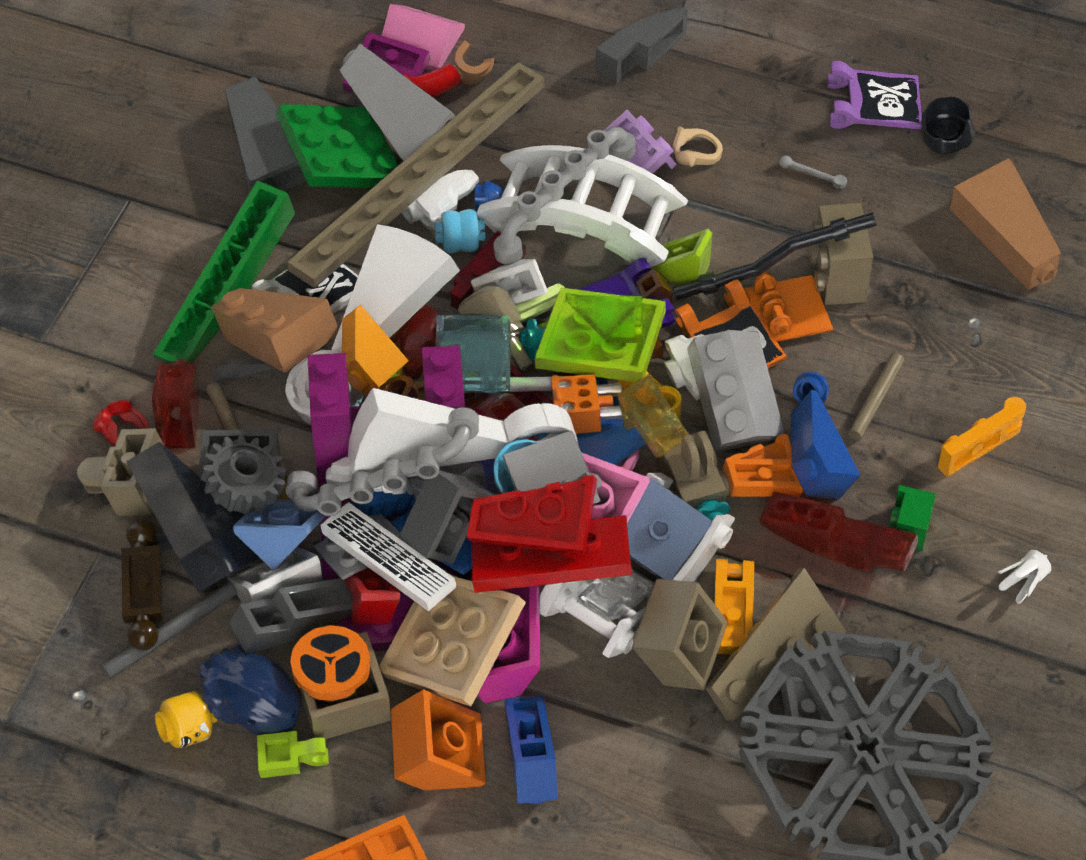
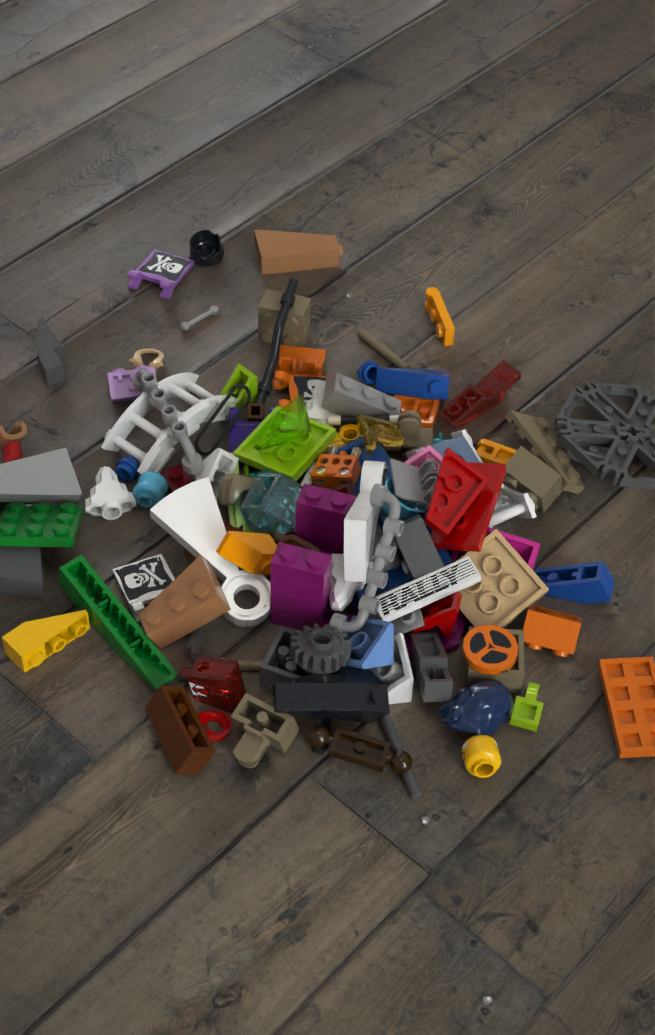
camera: 70 degrees left, 5 degrees down
dark tan plate [287,62,544,288] -> none
green brick [889,485,936,551] -> none
white piece [998,550,1051,604] -> none
none -> yellow slope [2,610,90,673]
none -> reddish brown brick [145,685,216,774]
none -> black piece [195,384,251,456]
none -> bar [328,415,399,425]

